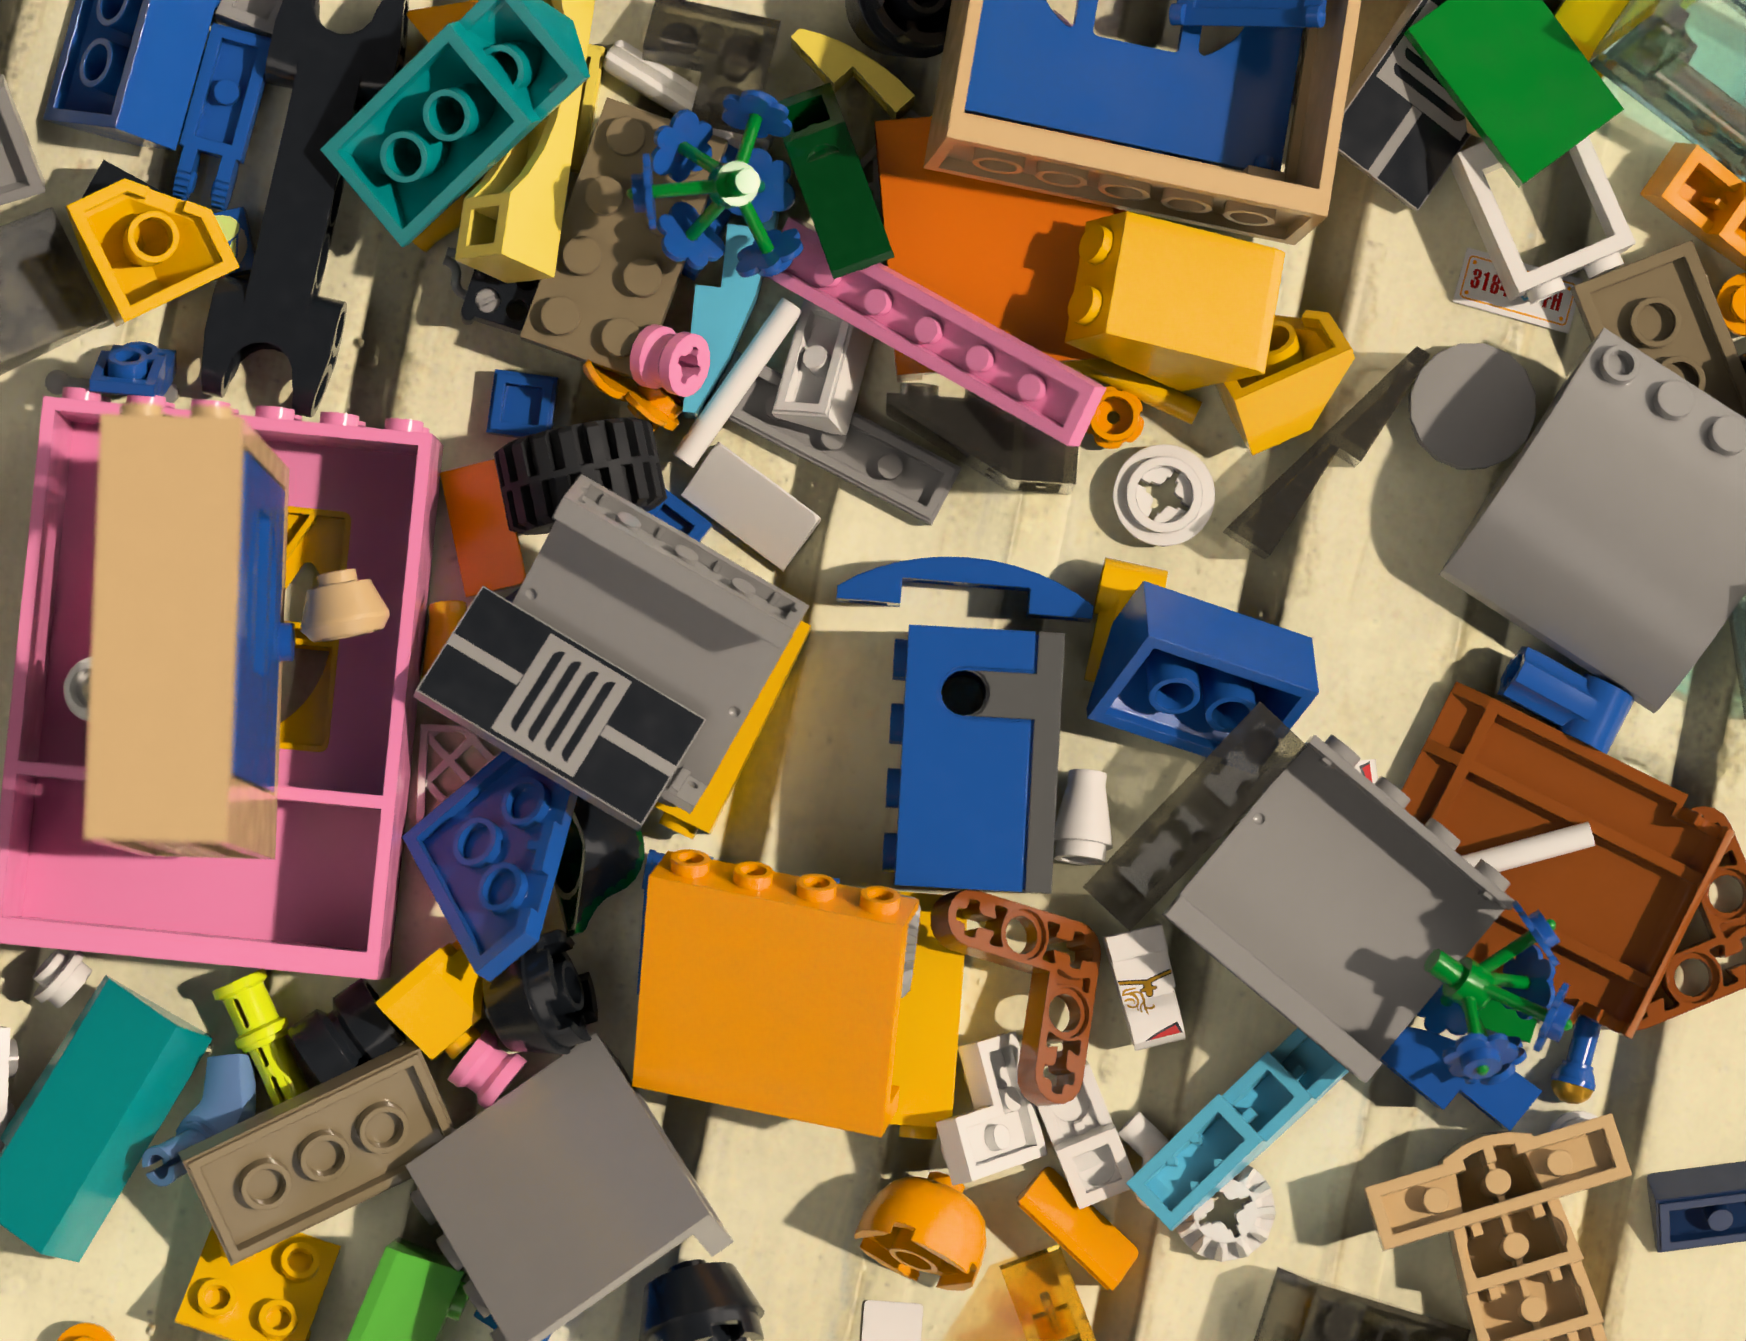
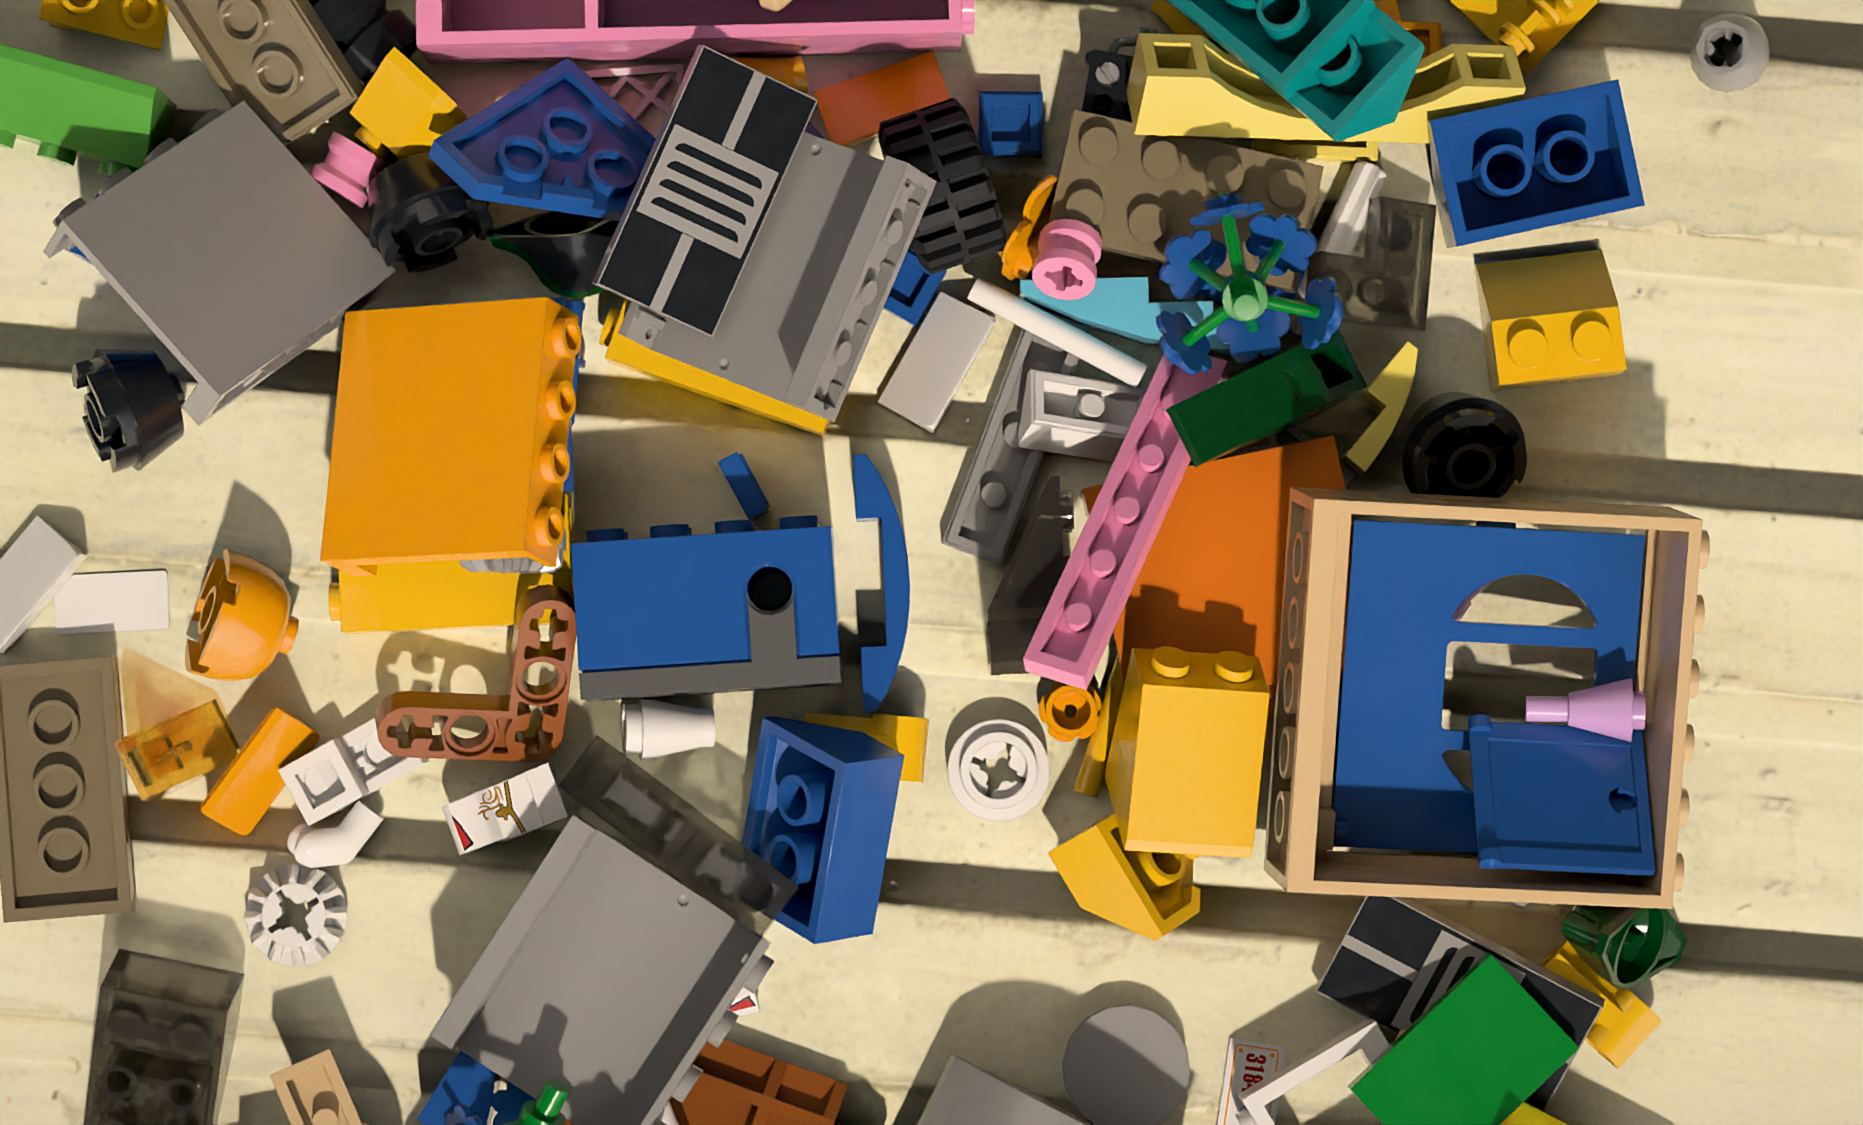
camera: 85 degrees right, 0 degrees up
white plate [936,1031,1048,1186] -> none
medium azure slope [1126,1028,1349,1231] -> none
clear smoke slope [1223,346,1430,560] -> none
none -> blue tile [718,452,771,520]

